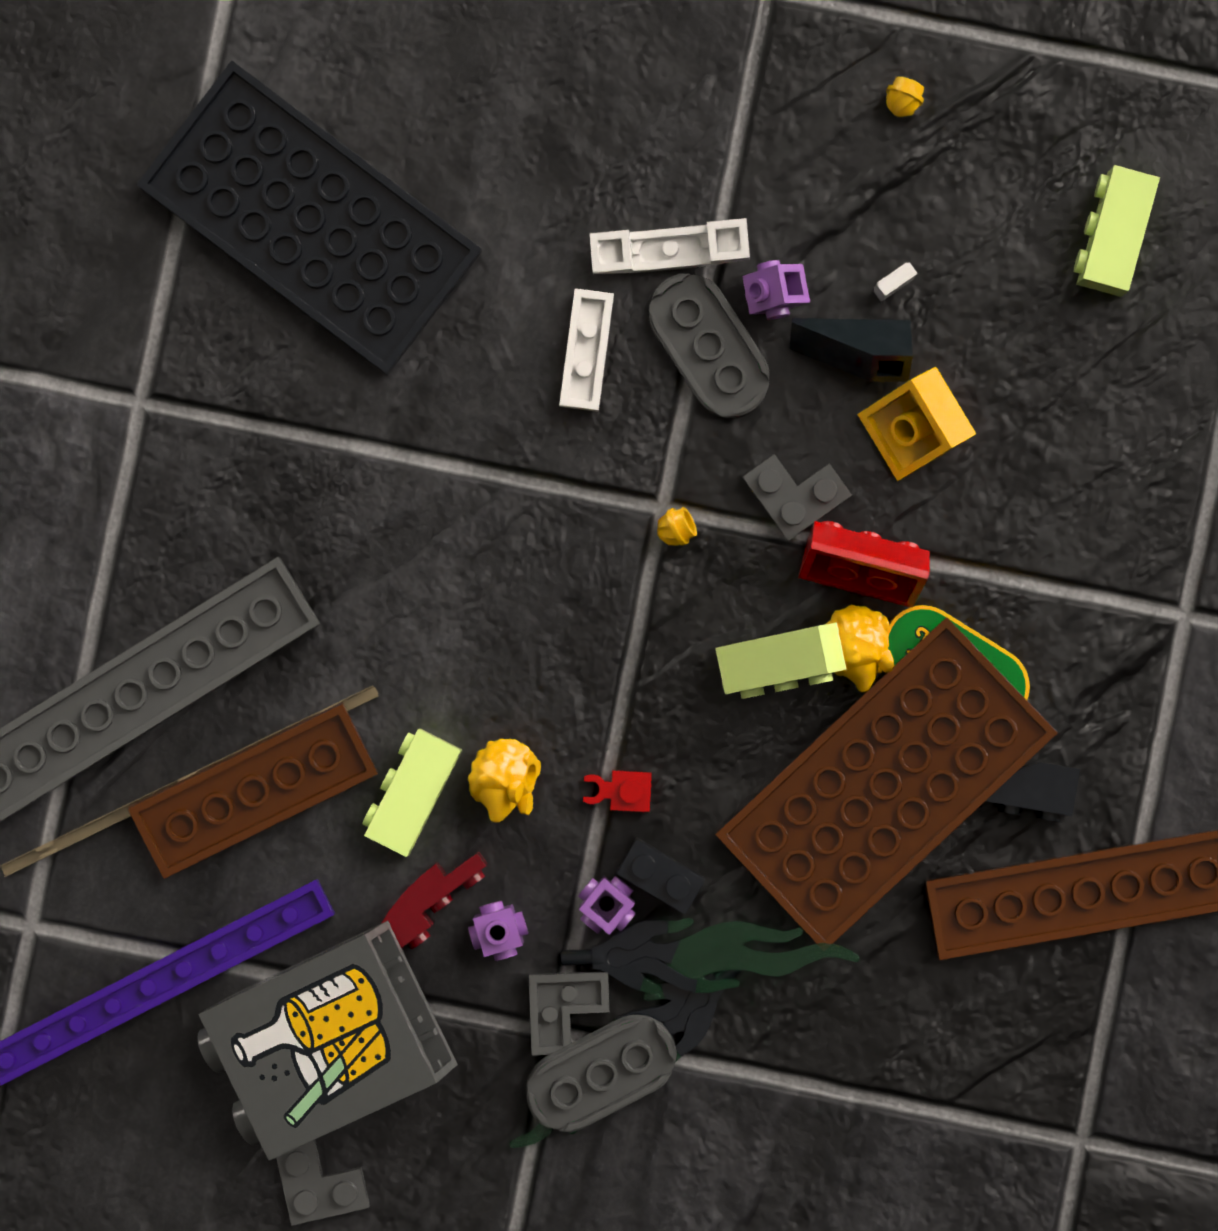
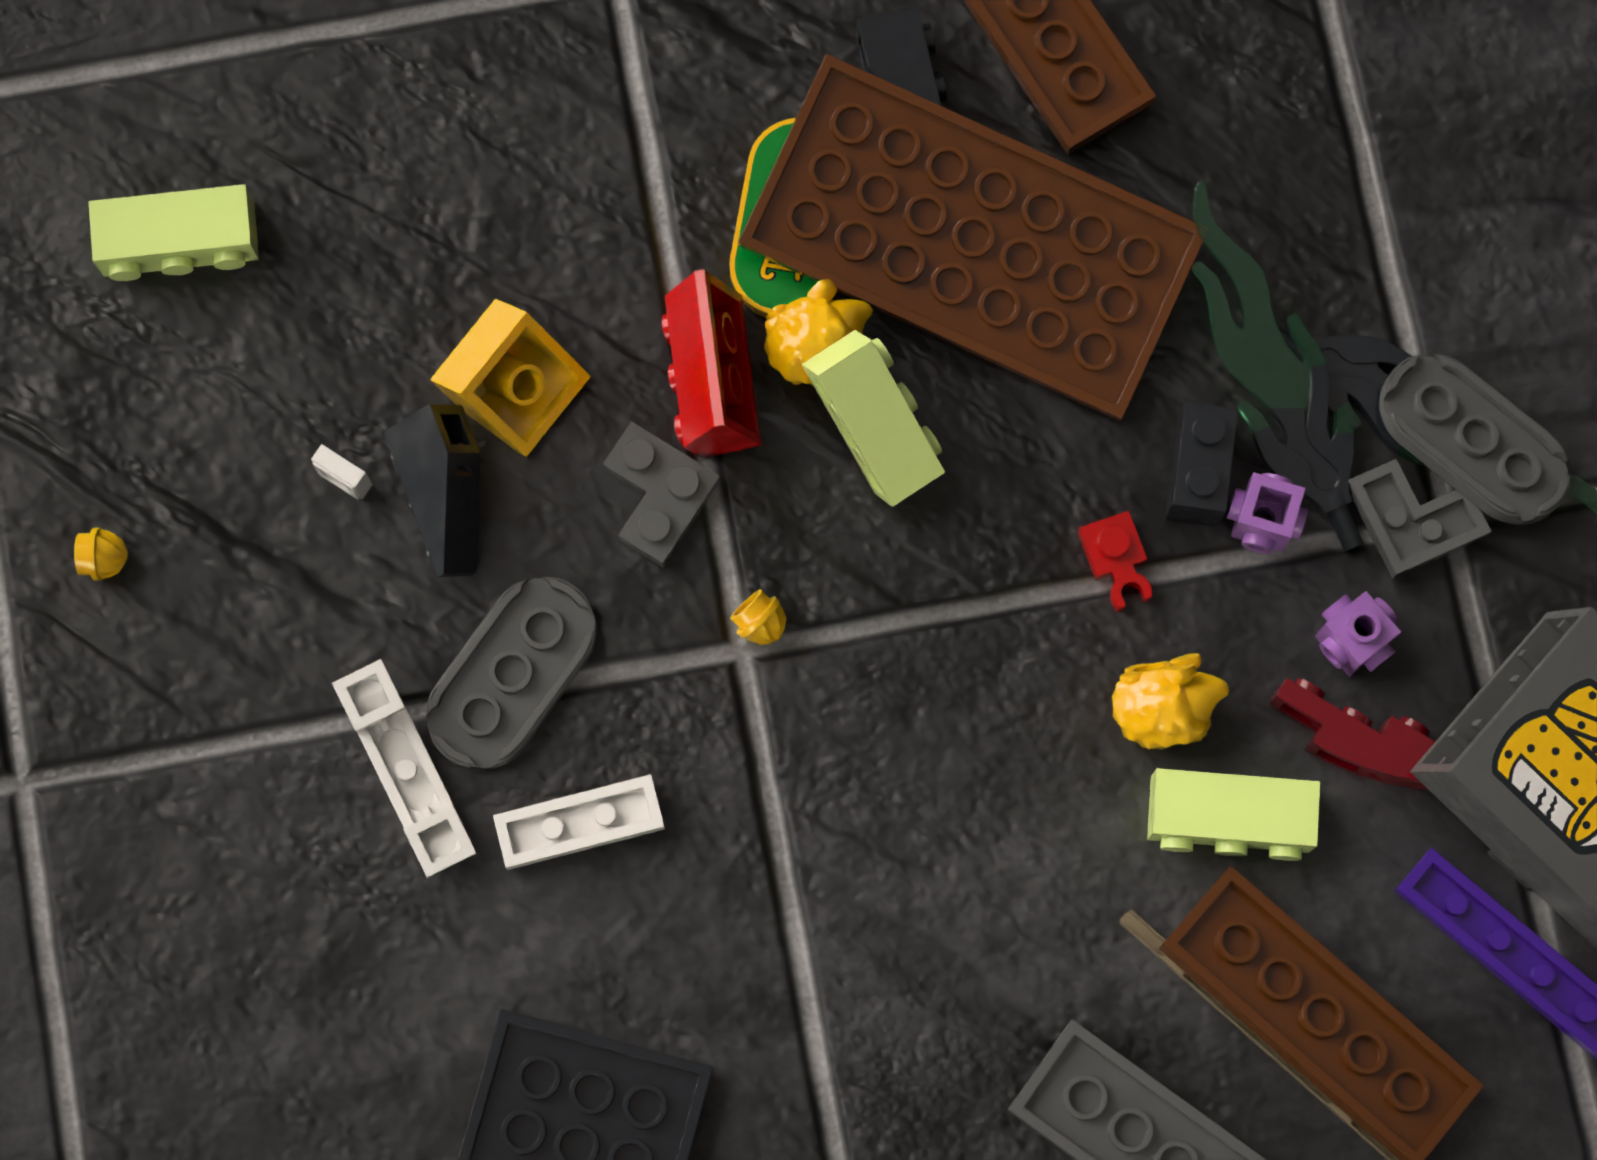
camera: 110 degrees left, 10 degrees down
medium lavender brick [742,260,810,320] -> none

